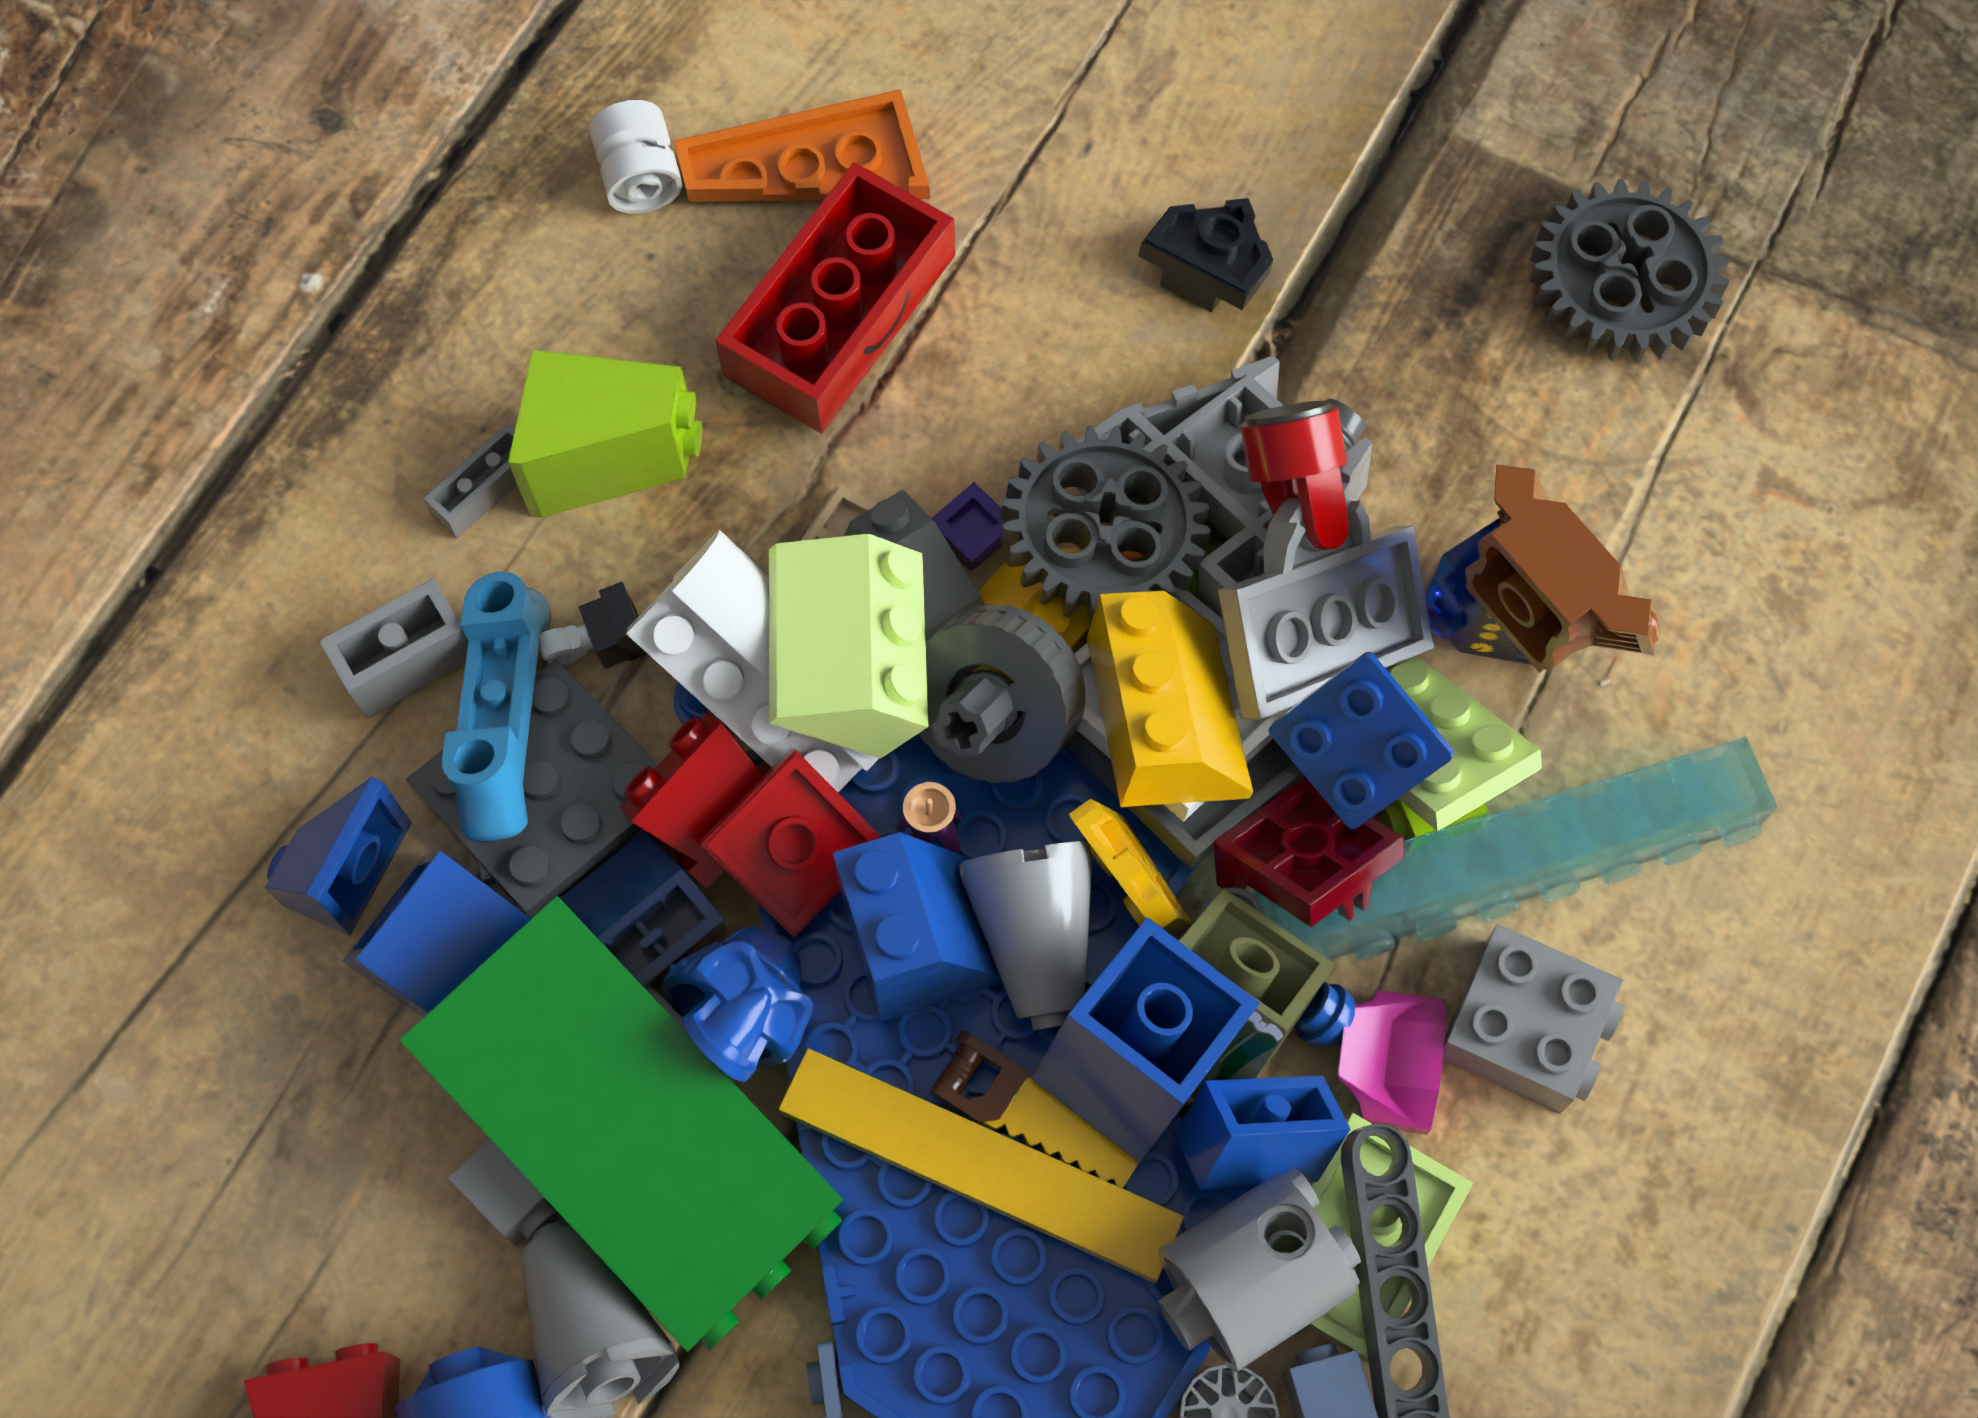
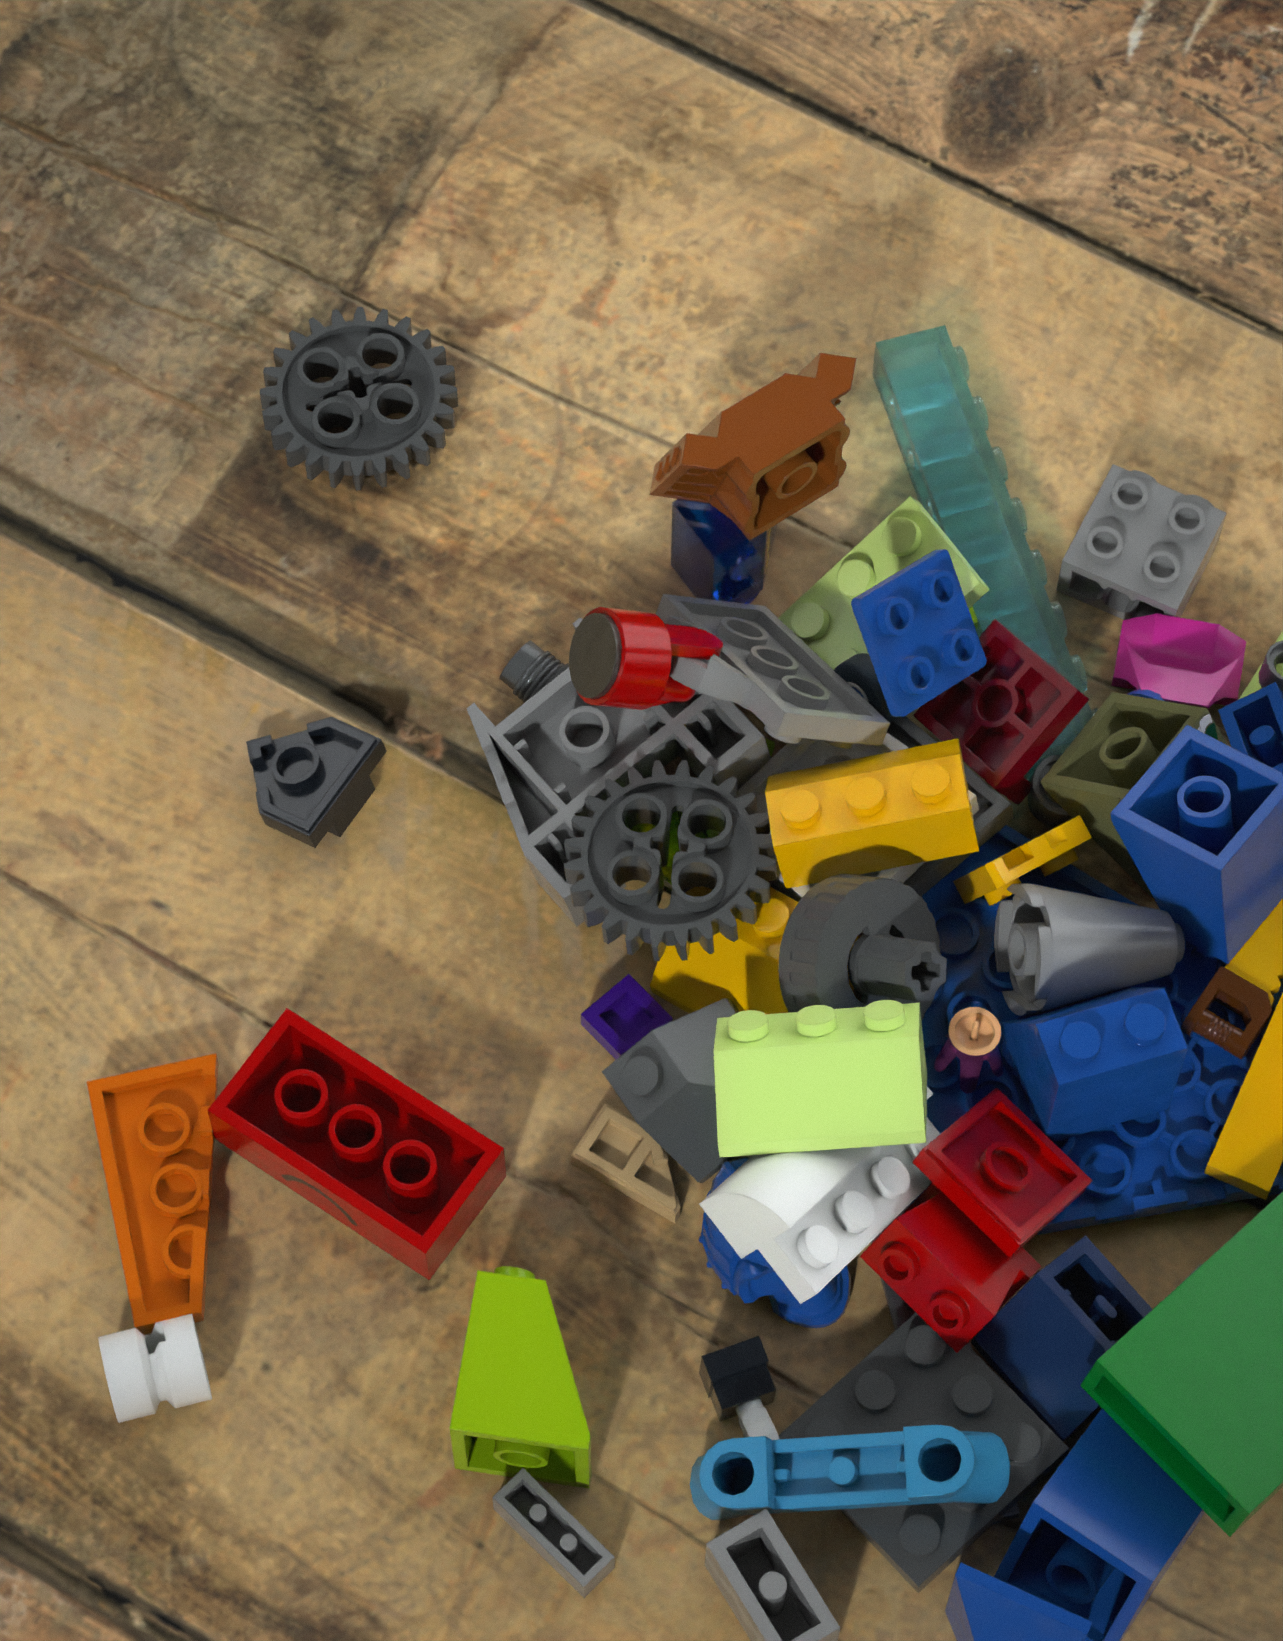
camera: 90 degrees left, 5 degrees down
blue head [662,926,814,1082] -> none

